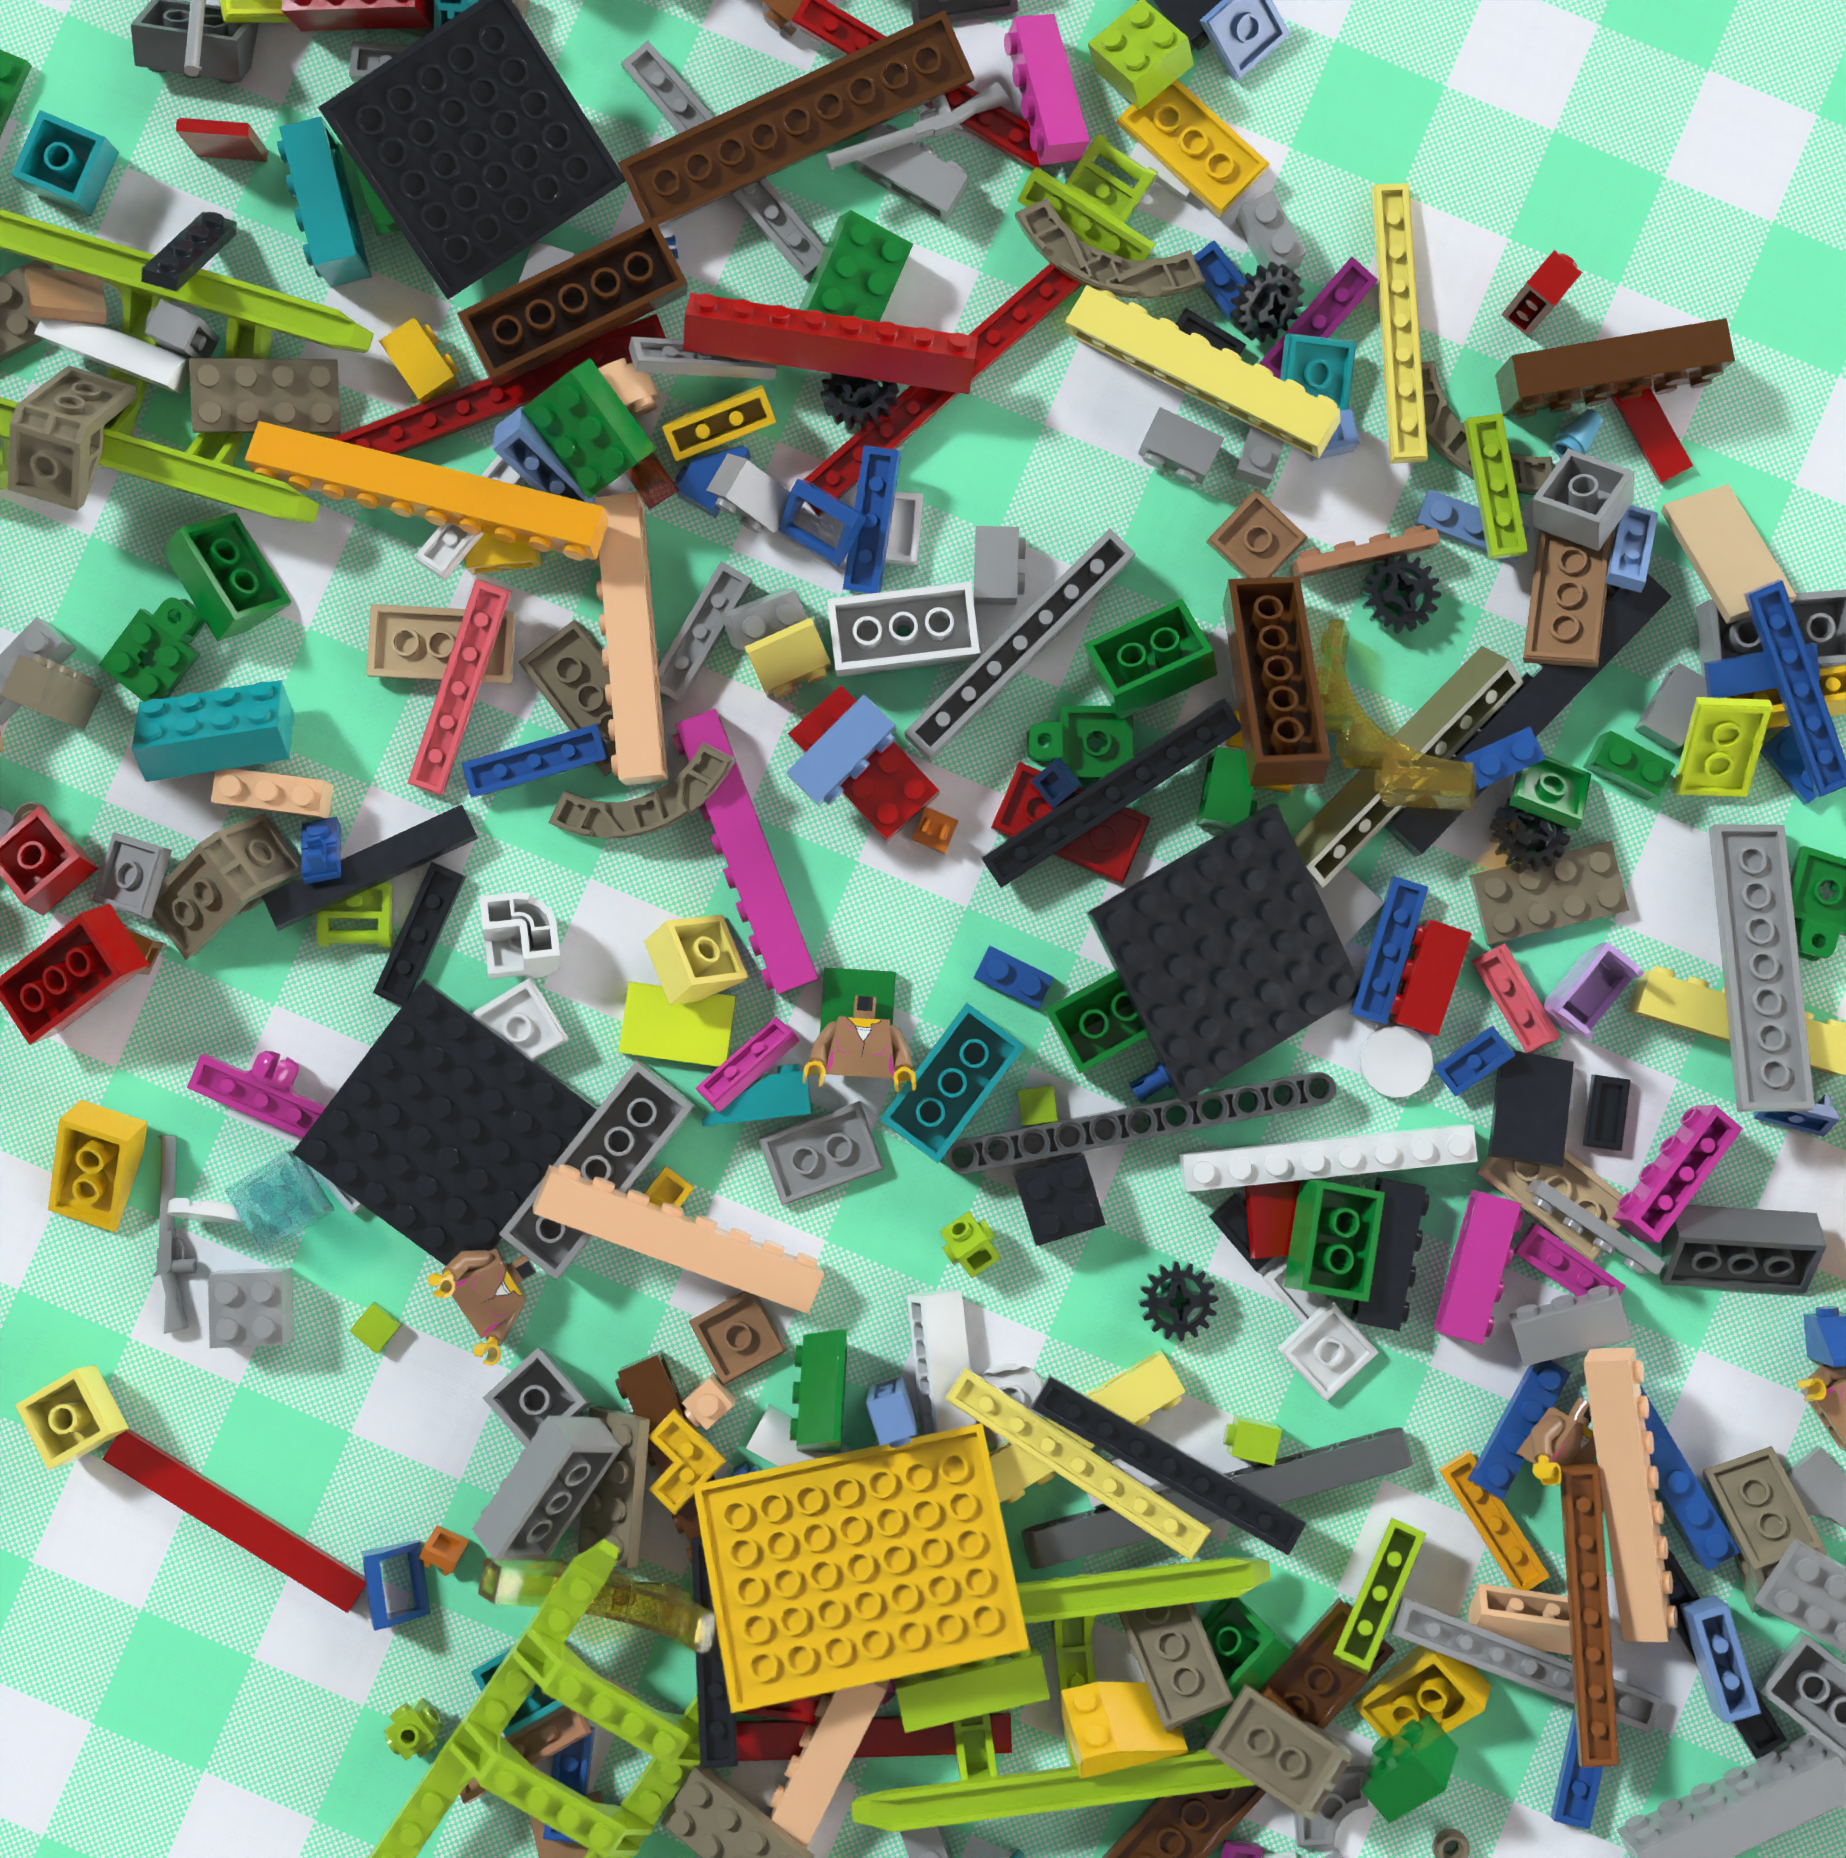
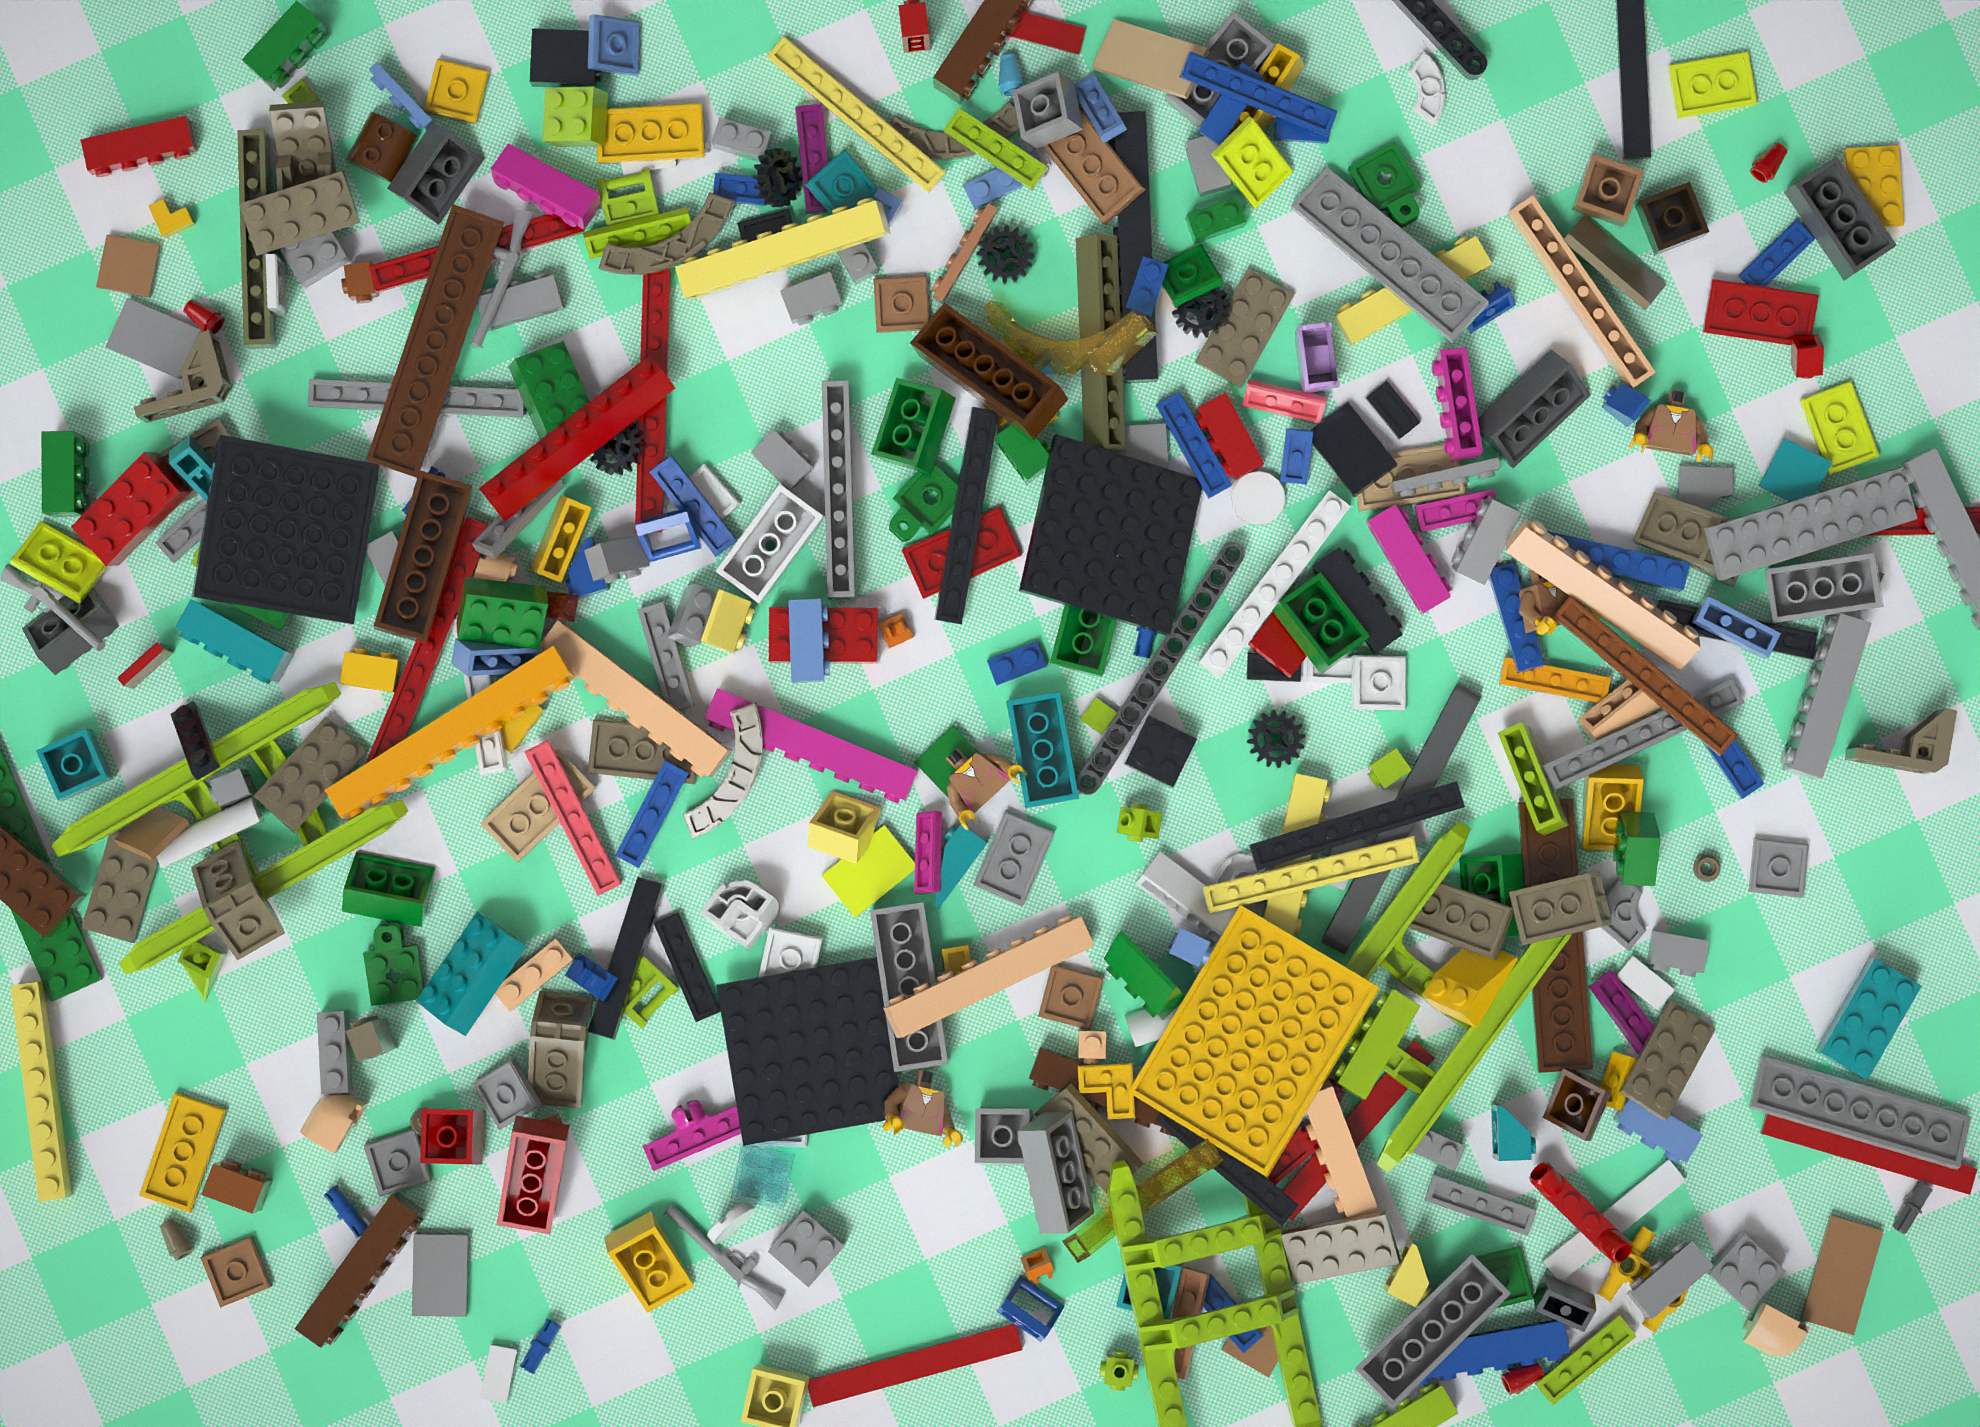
camera: 50 degrees left, 0 degrees up
lime tile [349,1302,403,1354] -> none
dark blue tile [1030,757,1082,809] -> none

